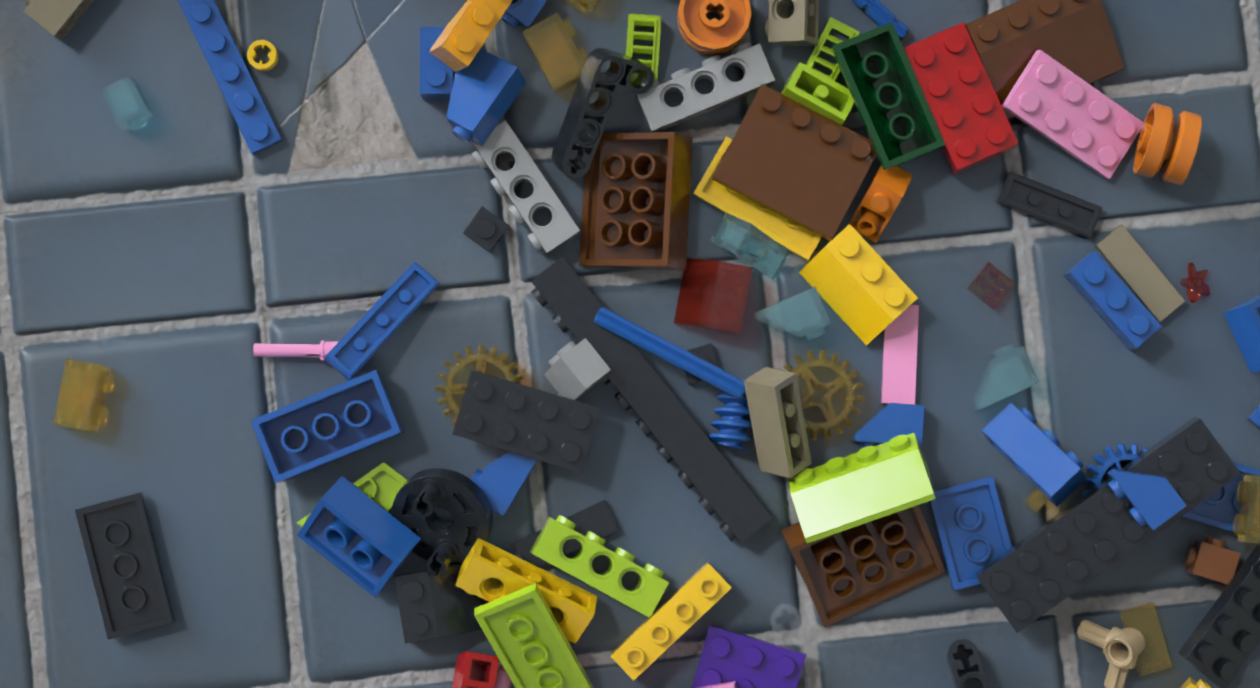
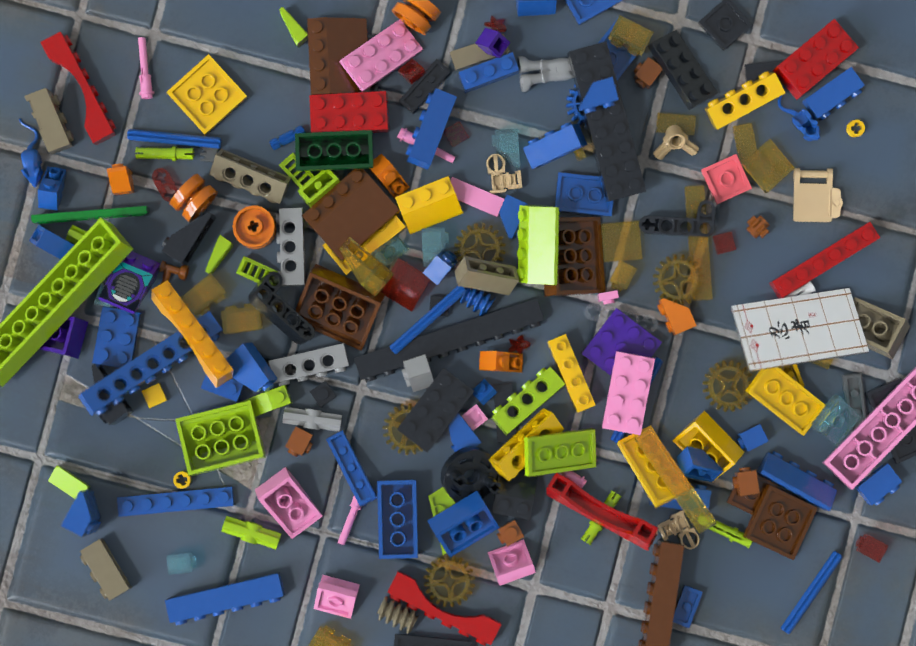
camera: 70 degrees left, 0 degrees up
none -> blue brick [165,572,285,625]
none -> lime slope [175,400,266,476]
none -> lime piece [221,516,282,549]
none -> lime slope [236,385,293,417]
none -> bright pink slope [255,467,323,539]
none -> light grey piece [282,407,342,432]
none -> dark orange brick [285,426,314,457]
none -> bright pink bracket [314,575,360,619]
none -> clear yellow slope [340,237,394,296]
none -> dark tan piece [376,596,419,634]
none -> red arch [387,570,501,646]
none -> bright pink pin [397,128,455,163]
none -> clear red plate [398,59,426,85]
none -> blue brick [405,88,457,170]
none -> slope [423,250,459,285]
none -> clear yellow gear [423,555,475,607]
none -> bright pink plate [462,404,488,431]
none -> blue plate [473,379,497,405]
none -> dark purple brick [475,28,510,58]
none -> orange slope [479,351,523,373]
none -> tan piece [486,154,522,194]
none -> bright pink bracket [488,539,536,586]
none -> dark orange brick [496,519,524,546]
none -> clear red plant [508,335,531,355]
none -> light grey piece [517,56,573,92]
none -> bright pink plate [597,290,619,305]
none -> clear yellow tile [601,221,642,262]
none -> clear yellow brick [608,260,637,292]

